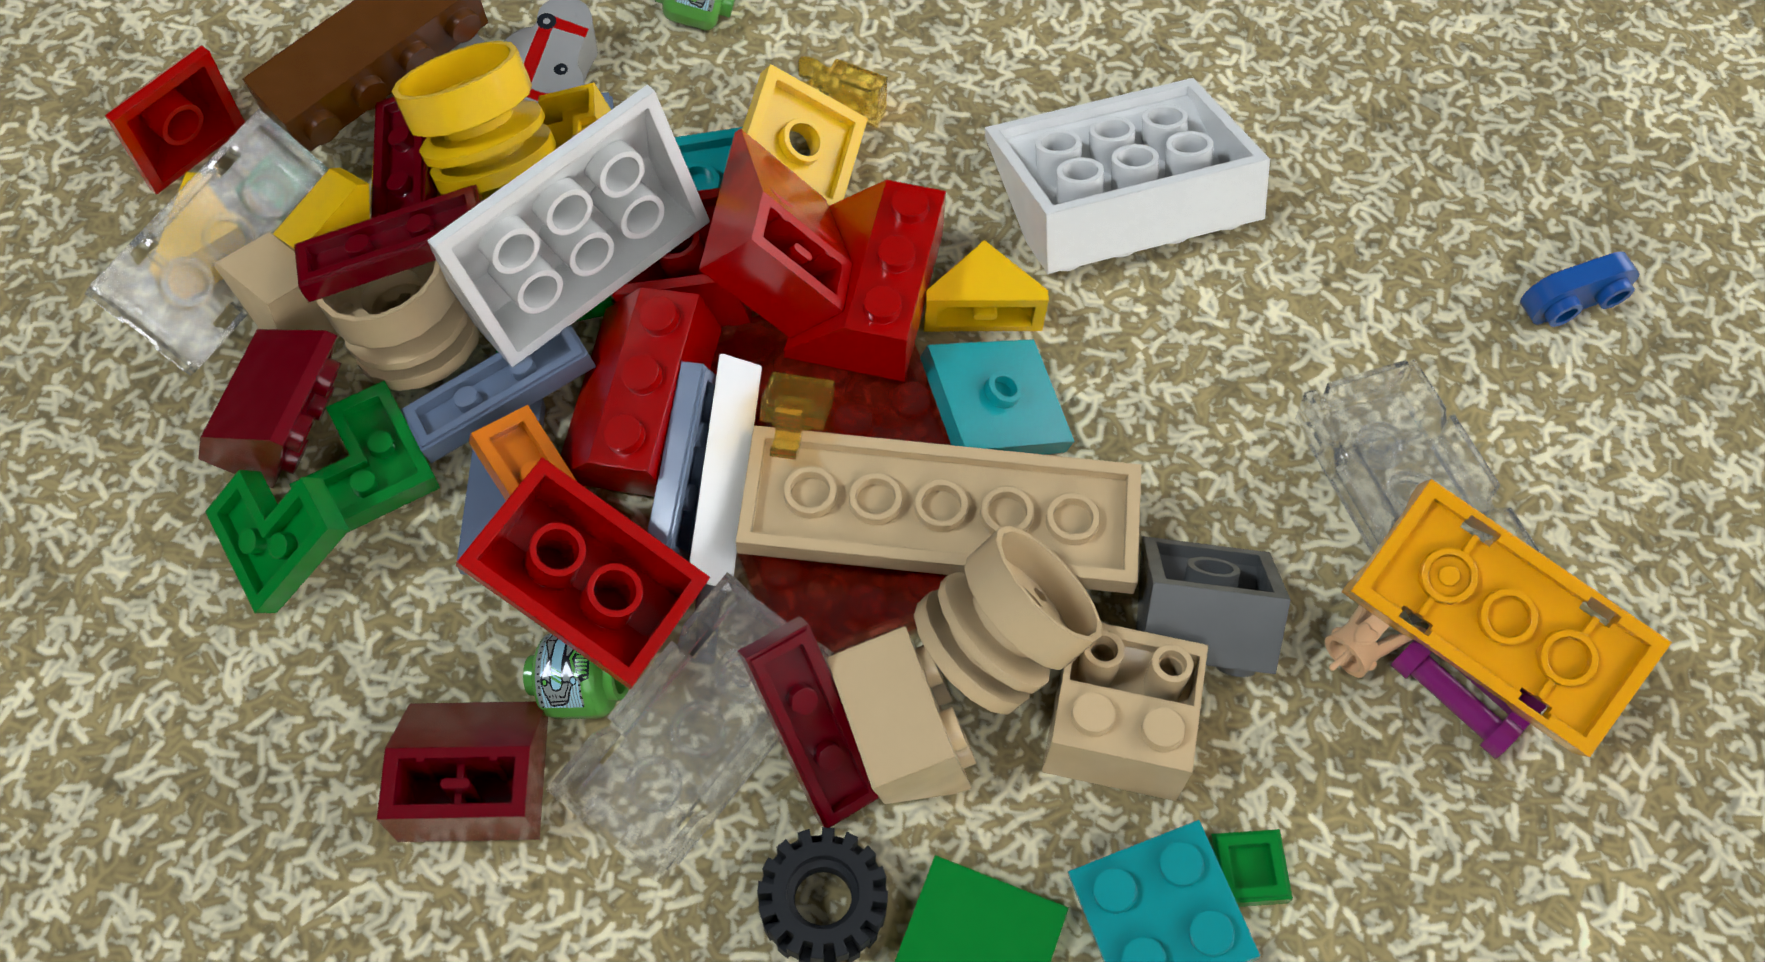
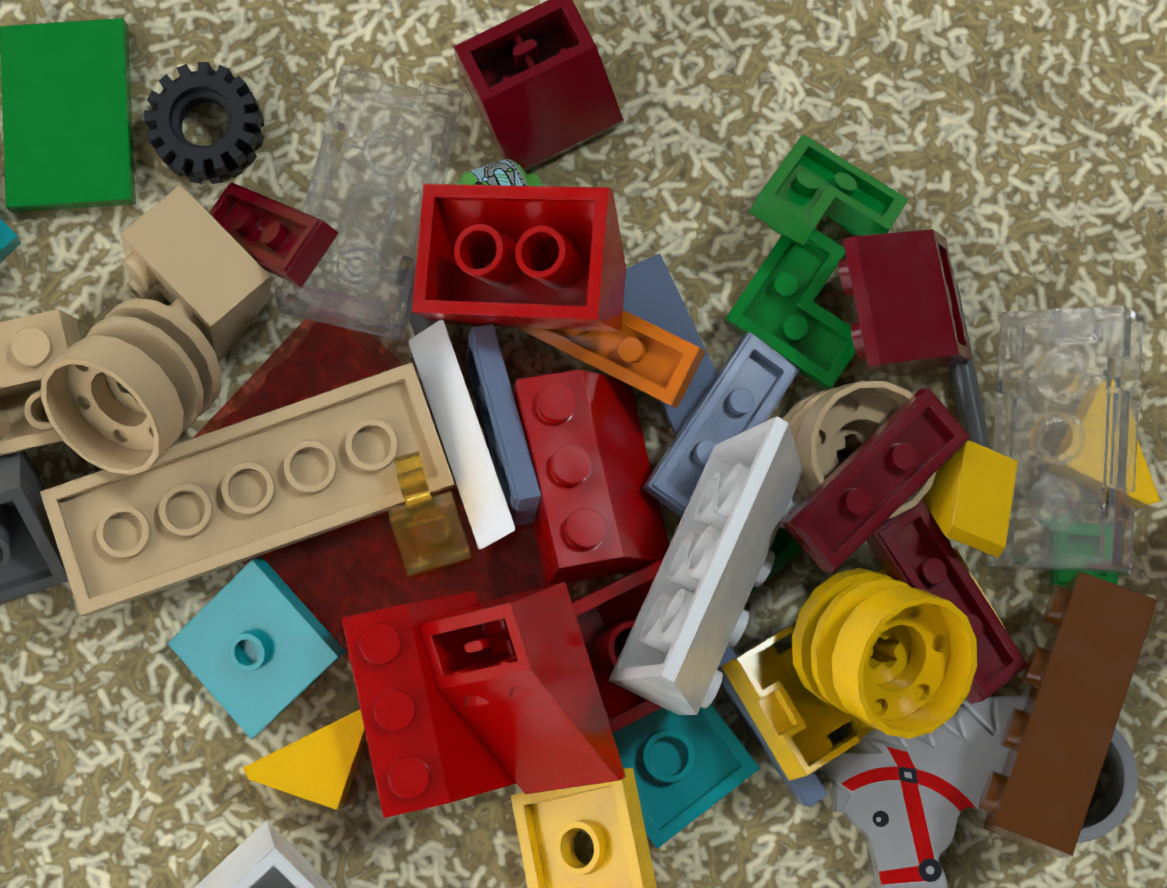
camera: 155 degrees right, 20 degrees up
tan slope [214,232,341,339] -> none

